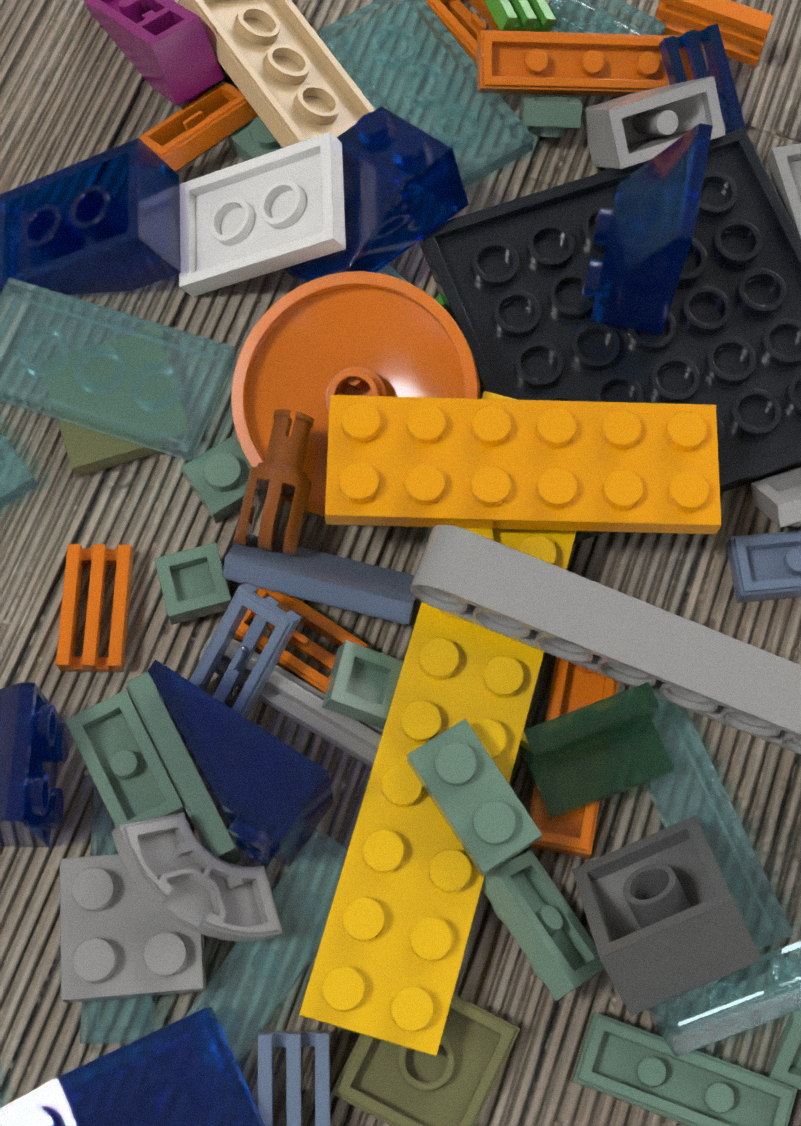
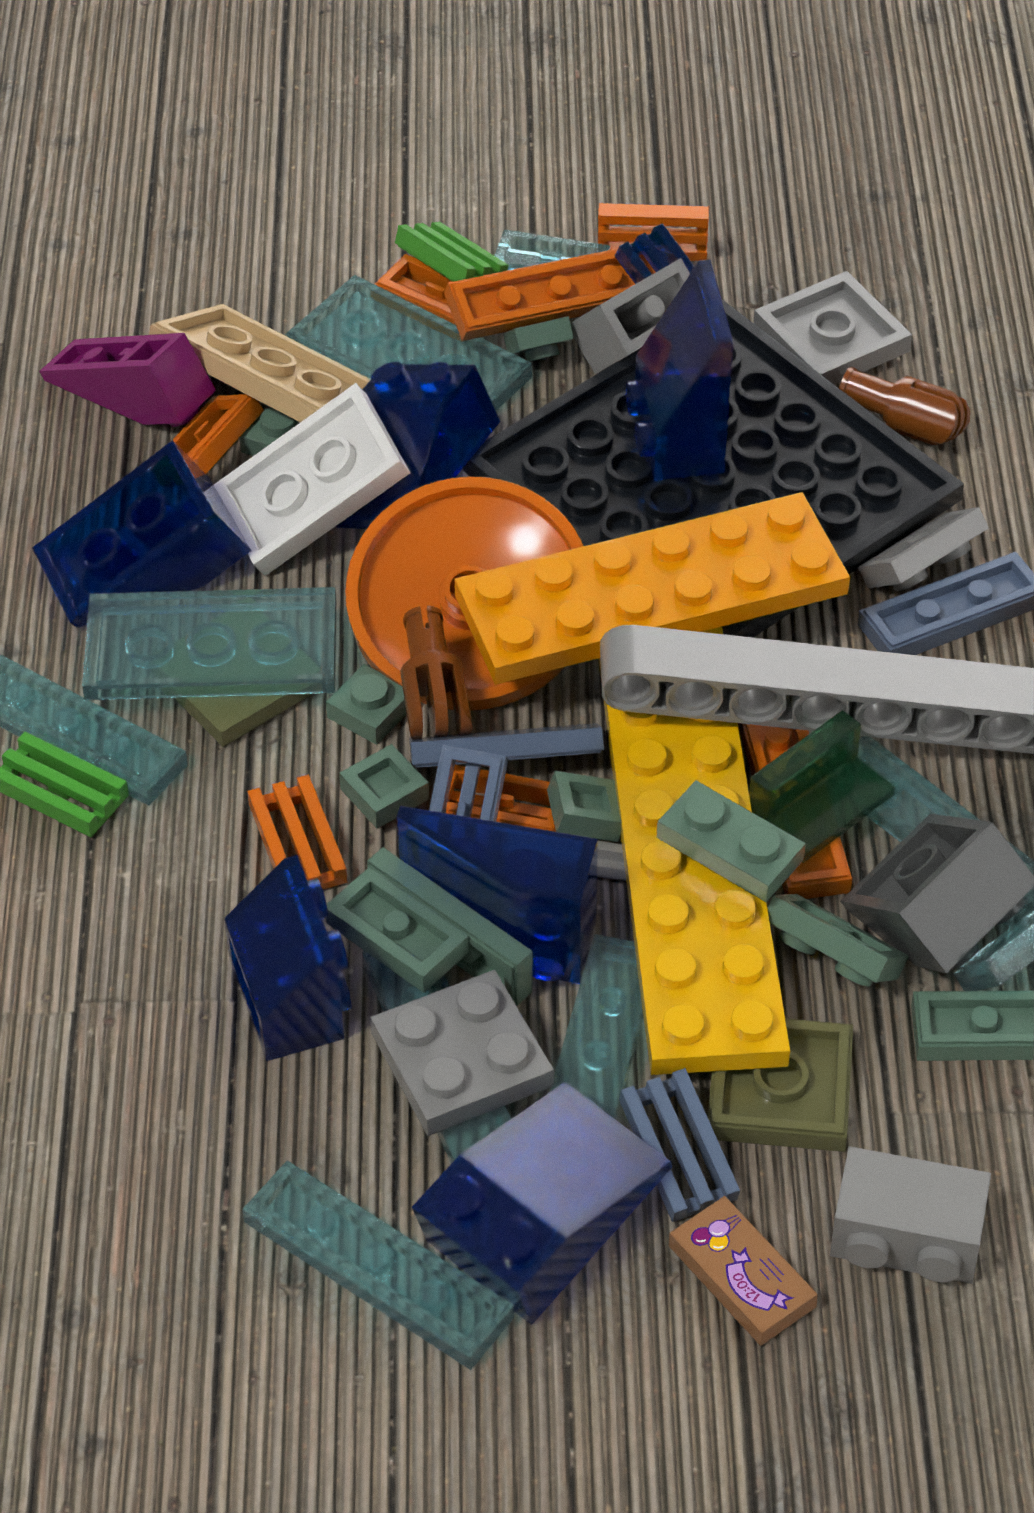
camera: 20 degrees left, 20 degrees down
light grey tile [111,813,283,942] -> none

